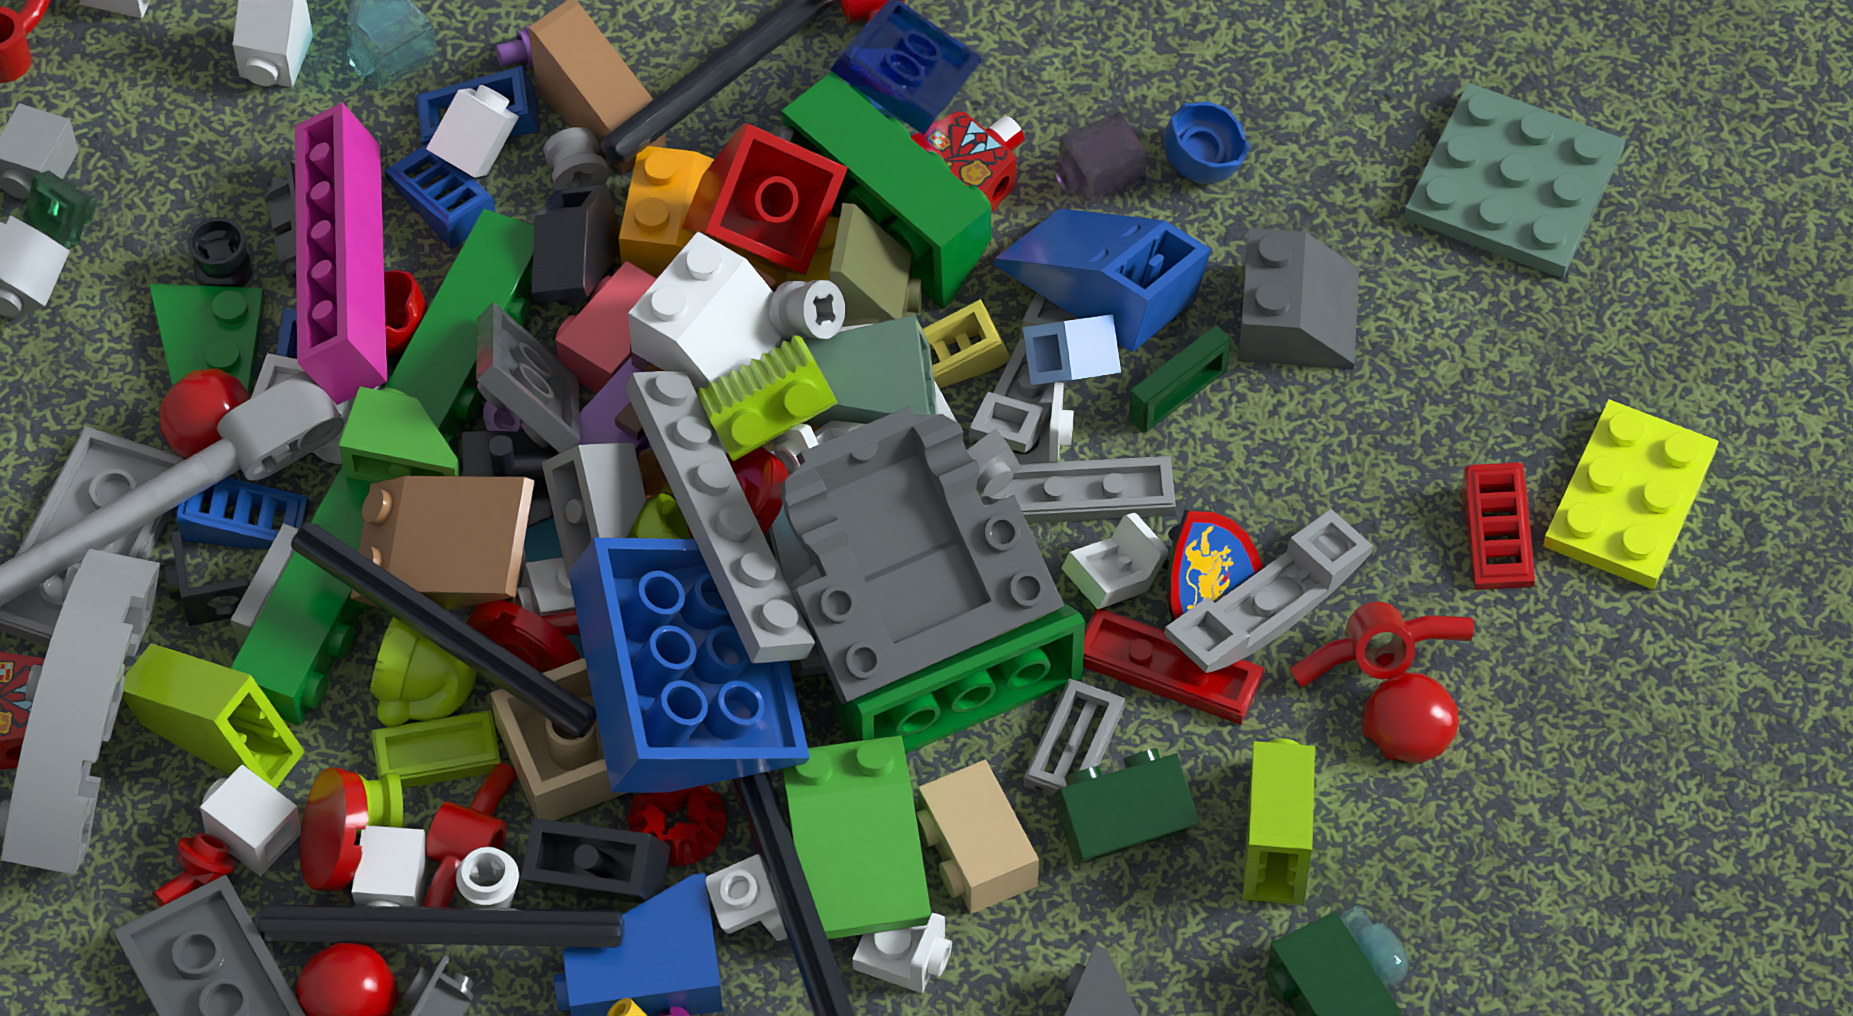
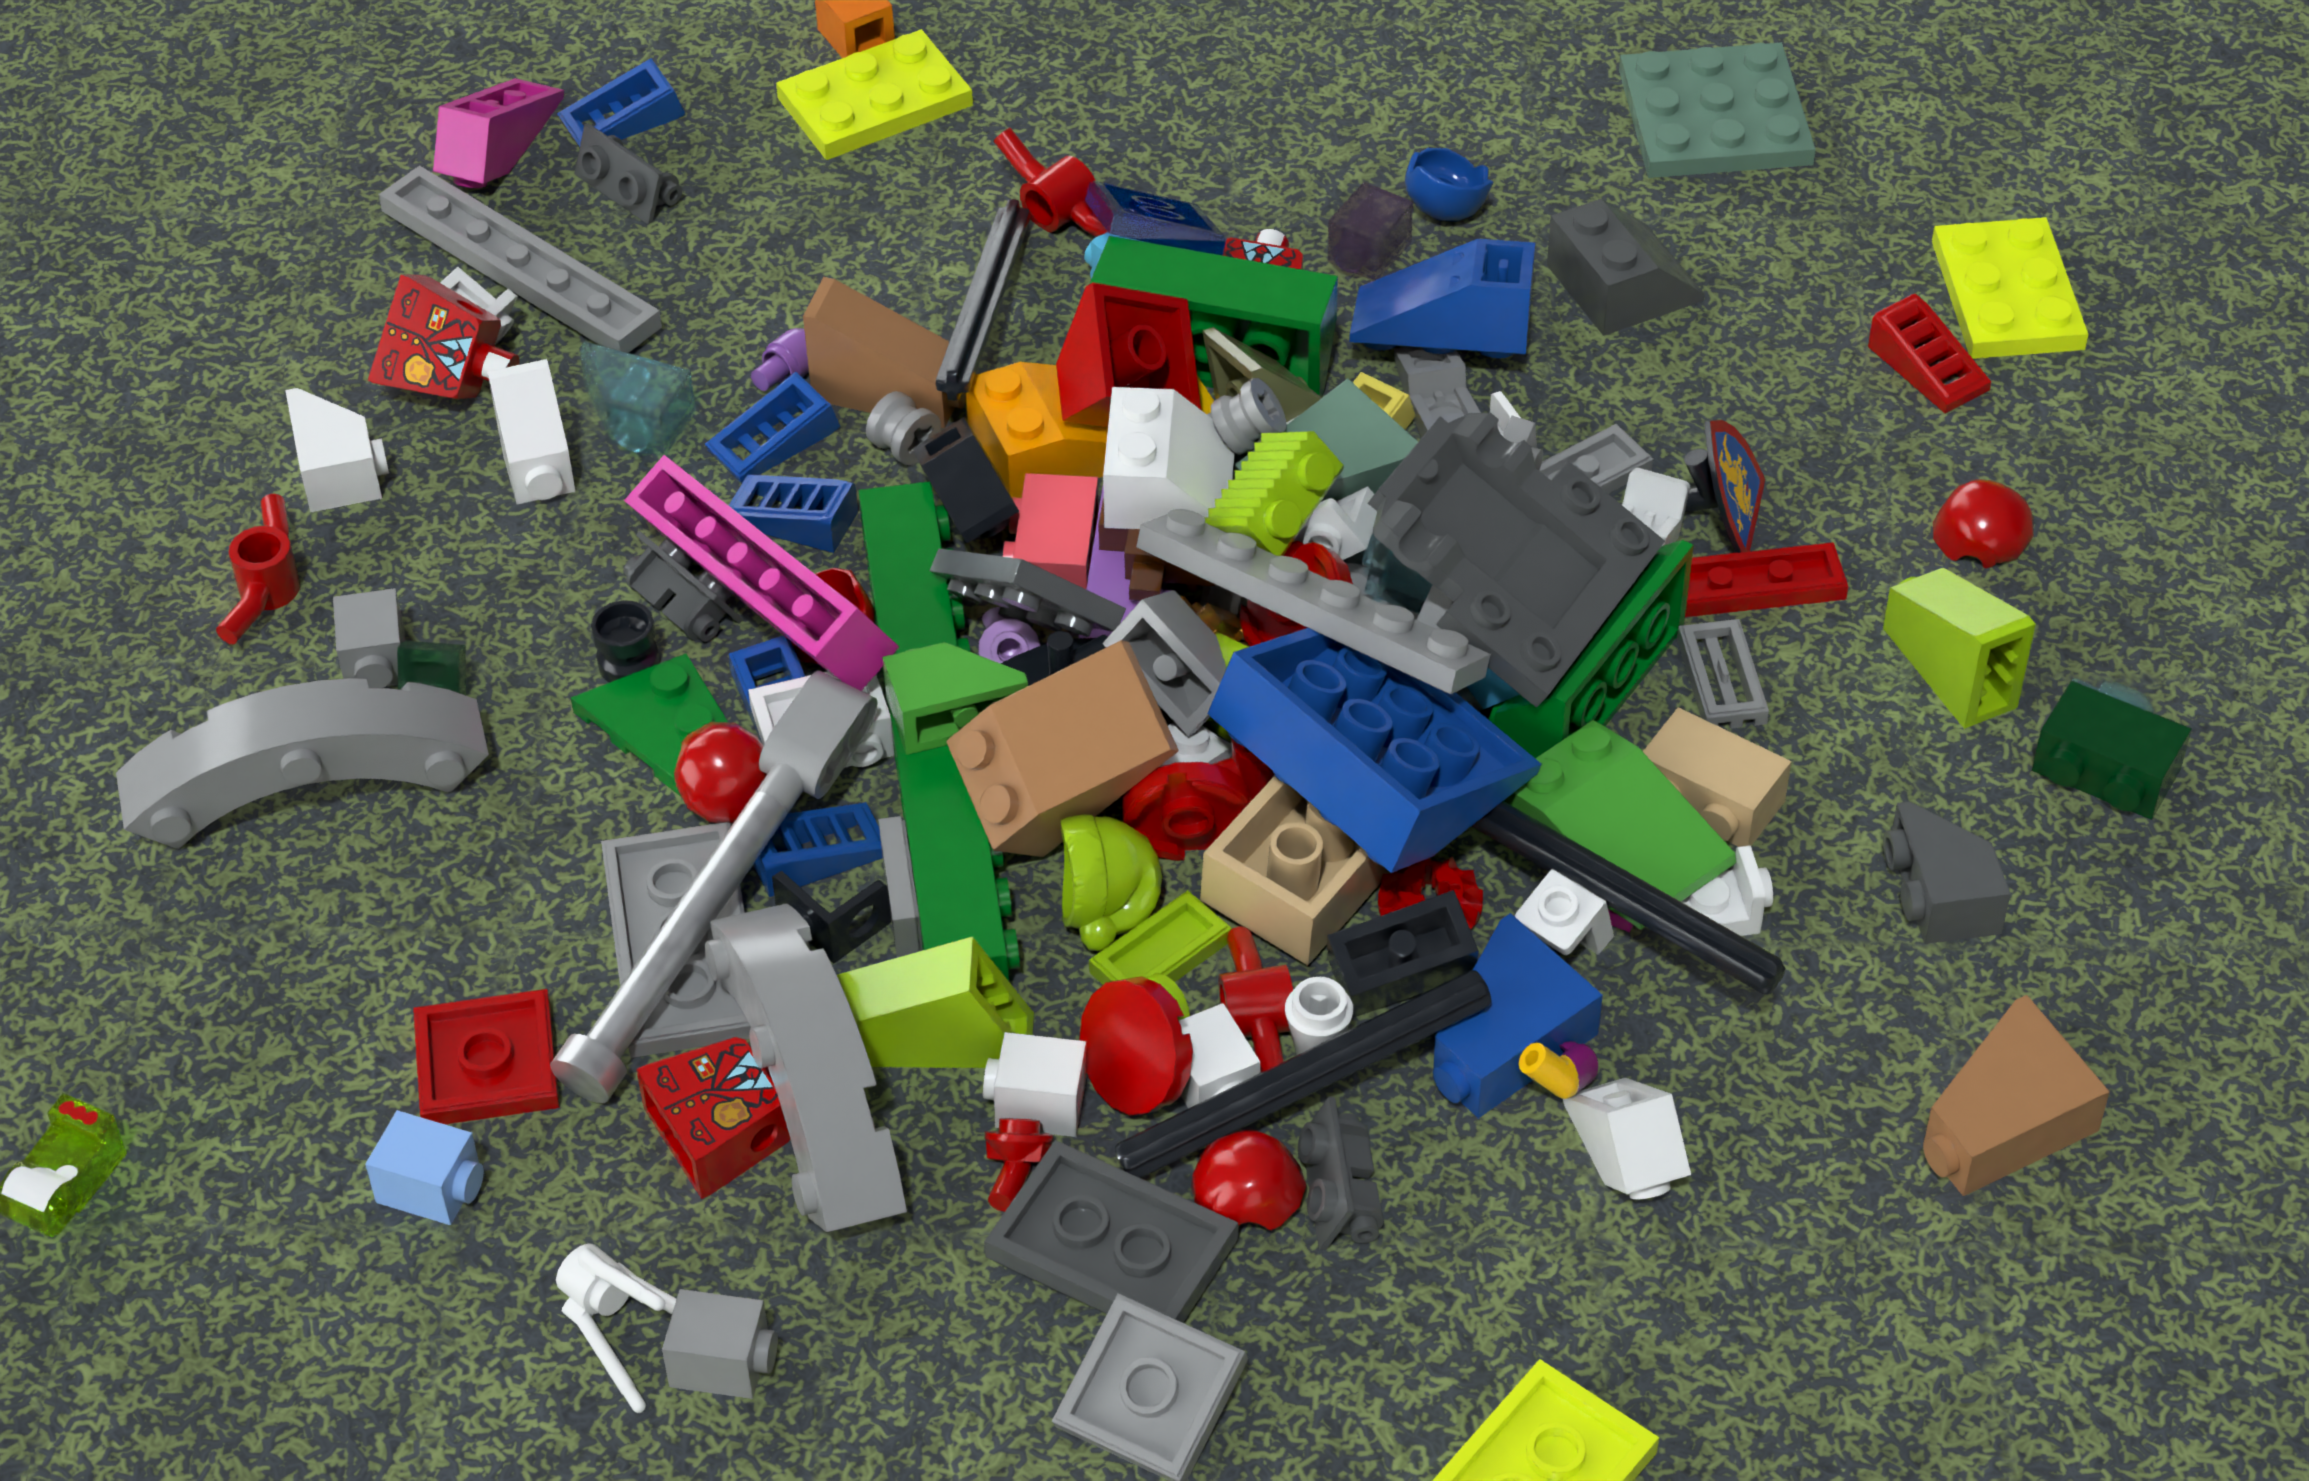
camera: 30 degrees left, 10 degrees down
black axle [291,522,597,737] -> none
white brick [426,85,519,178] -> none
light blue brick [1023,314,1121,385] -> none
dark green brick [1052,748,1200,866] -> none
dark green tile [1129,325,1230,433] -> none
light grey slope [1164,509,1373,673] -> none
red piece [1290,601,1474,688] -> none

